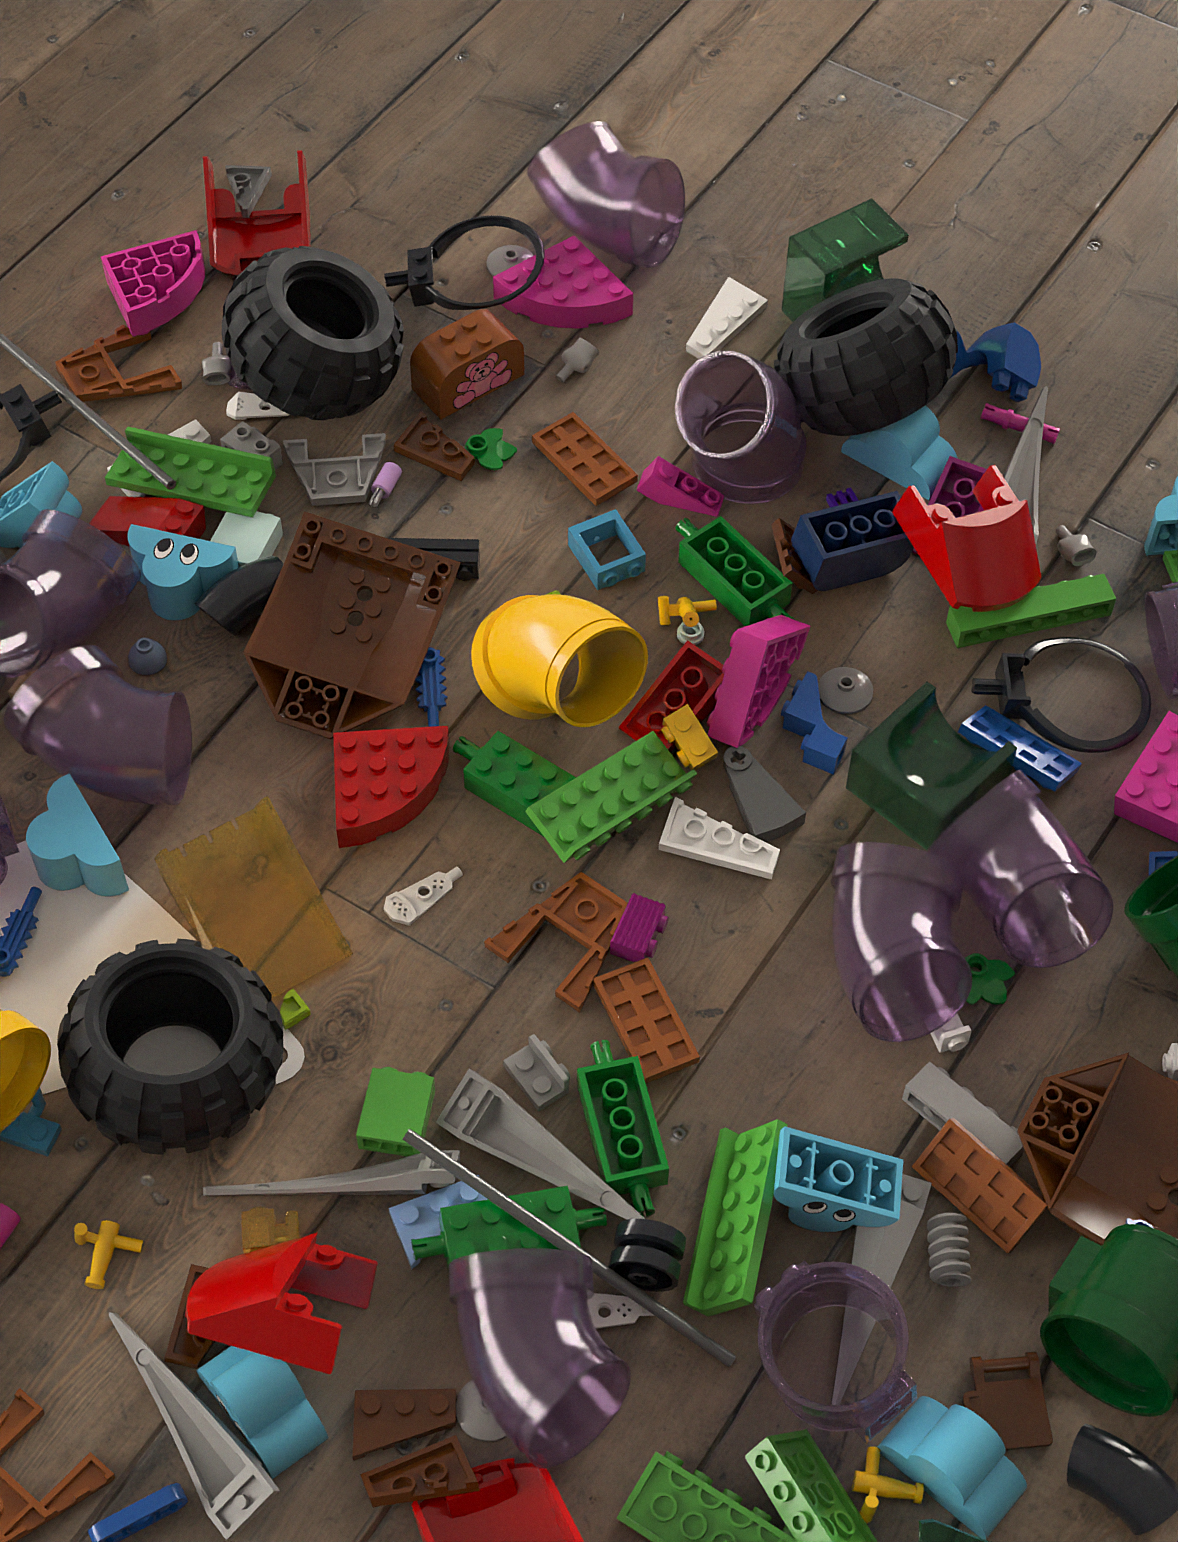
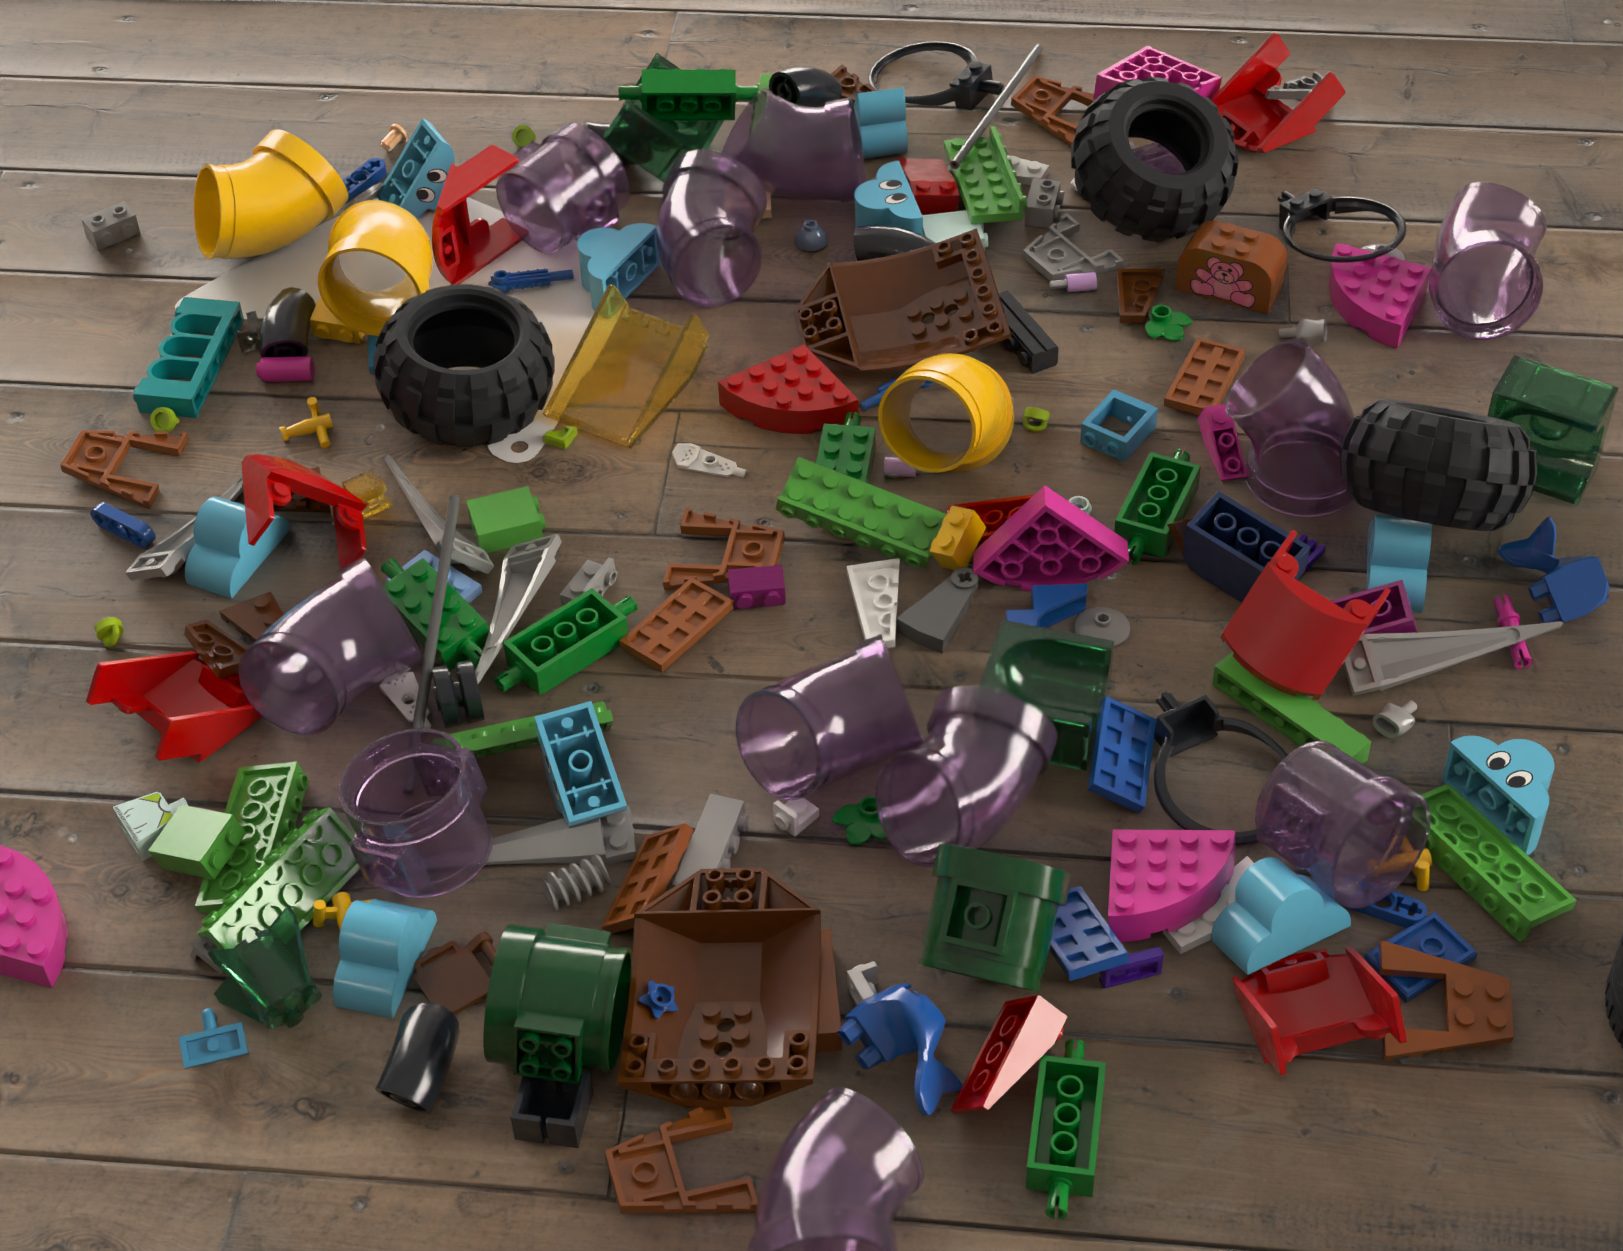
camera: 65 degrees right, 10 degrees down
yellow piece [658,596,717,627] -> none
white wing [686,277,768,363] -> none
none -> lavender piece [884,457,931,478]

